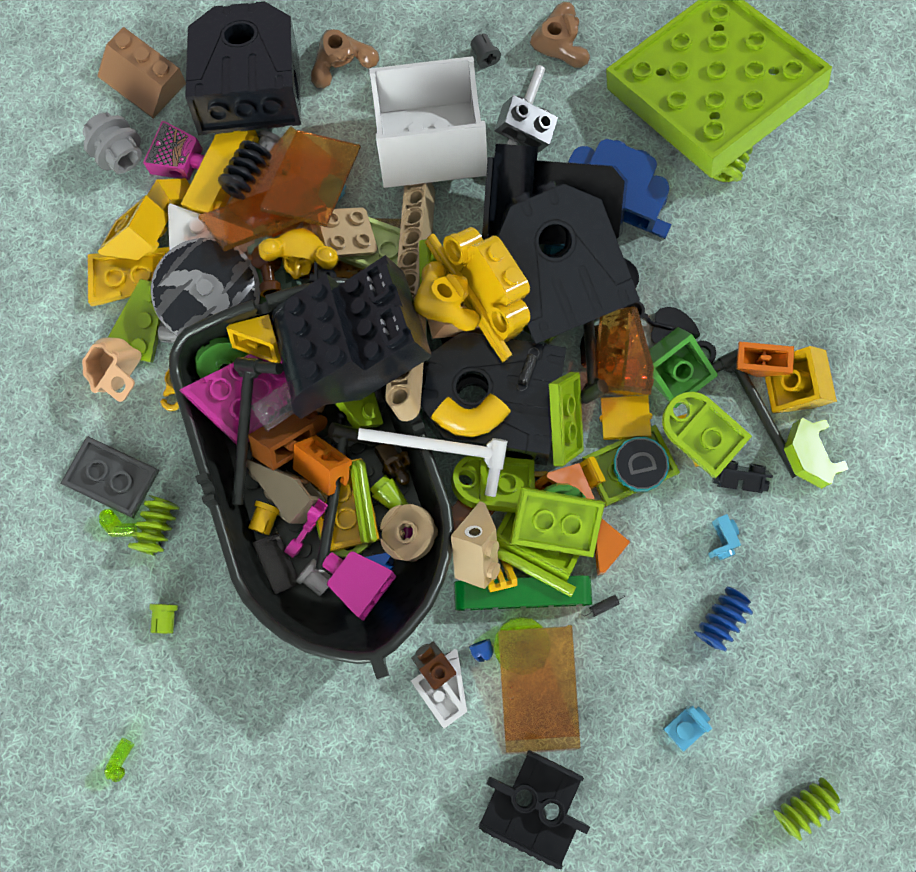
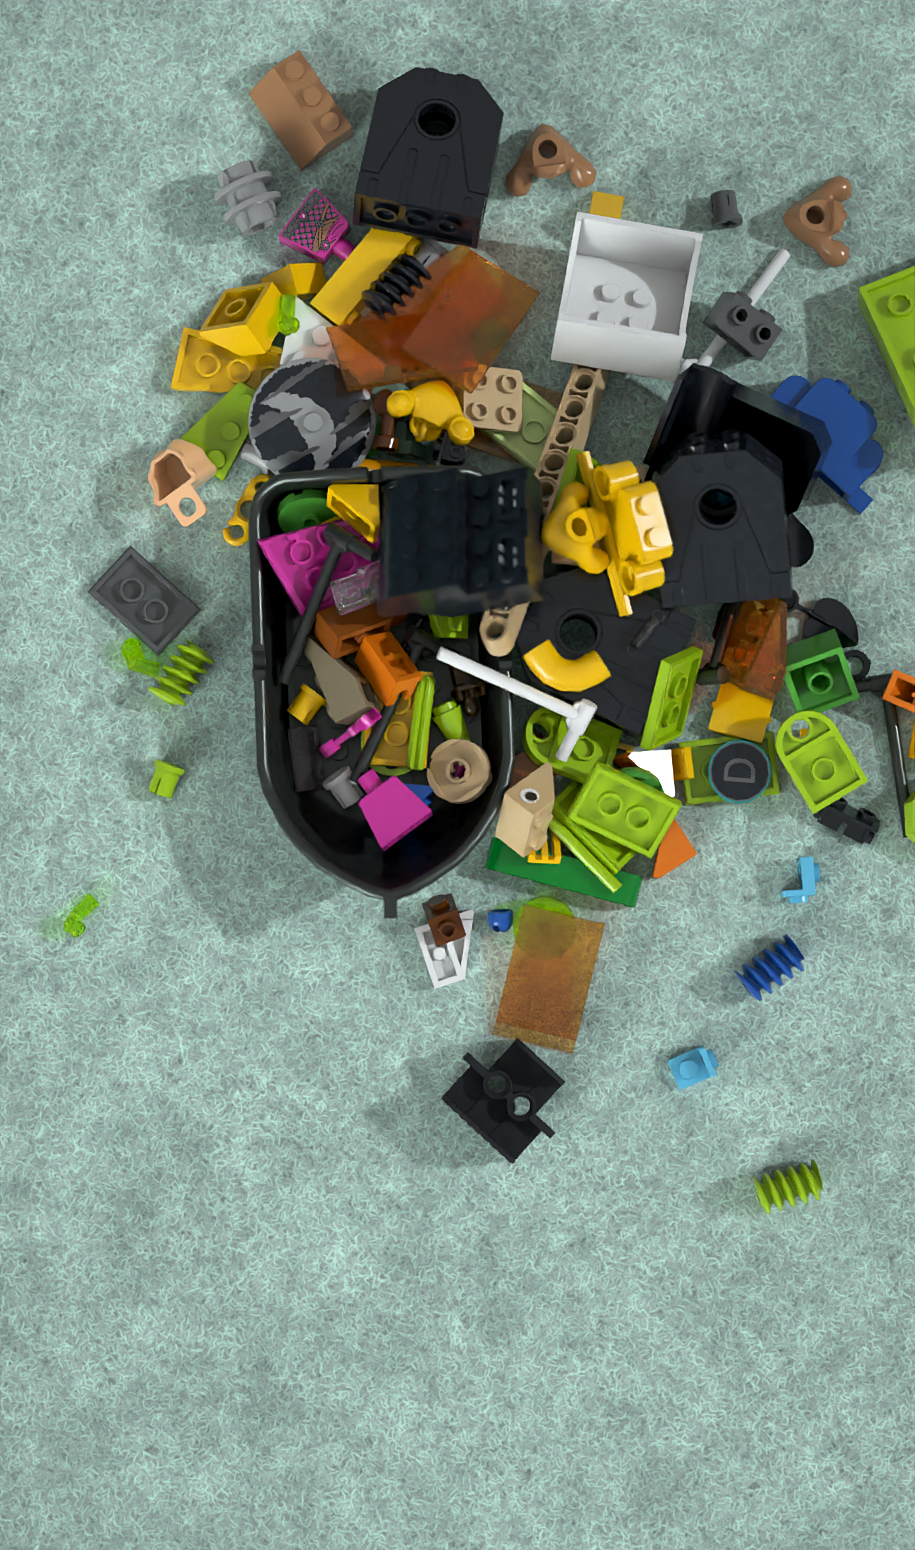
camera: 10 degrees right, 10 degrees up
dark grey piece [583,595,625,617] -> none
none -> clear neon green arm [277,294,300,336]

